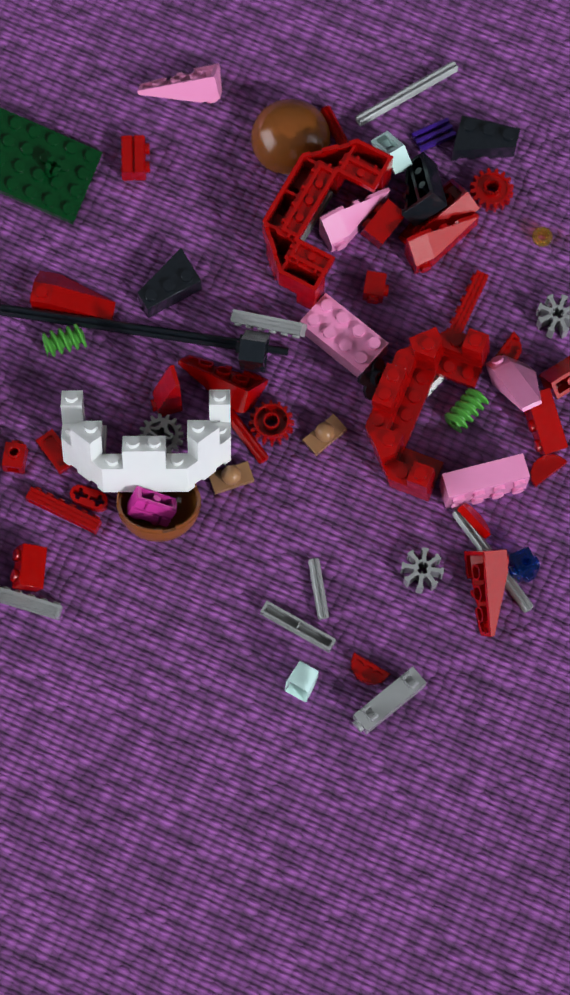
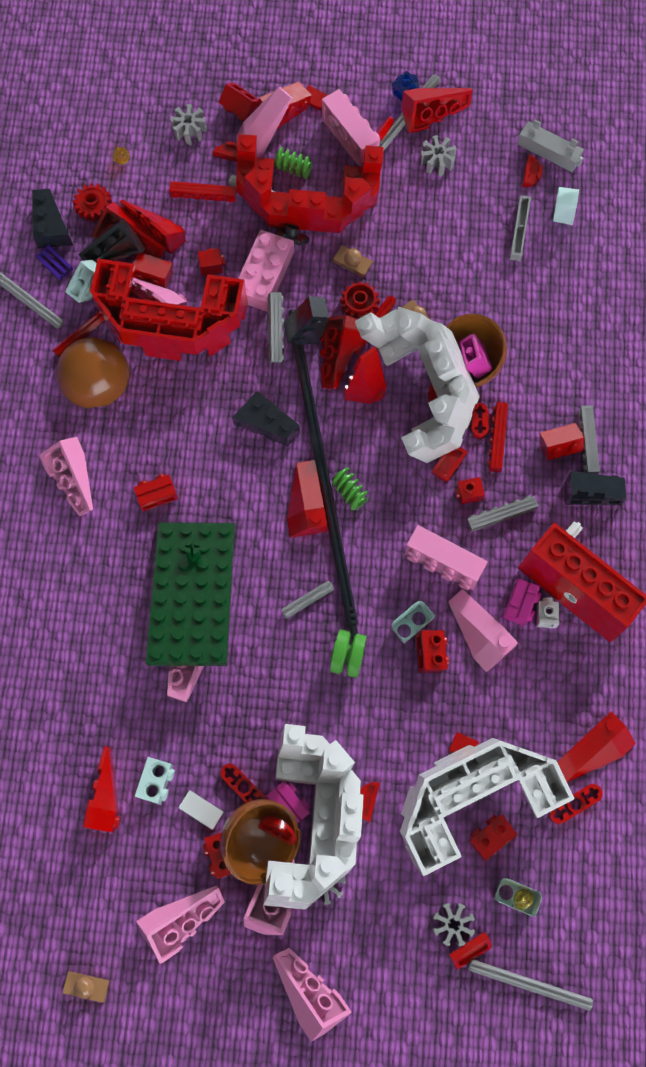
camera: 105 degrees left, 0 degrees up
light grey gear [138,413,184,453] -> none
light grey axle [308,558,329,620] -> none

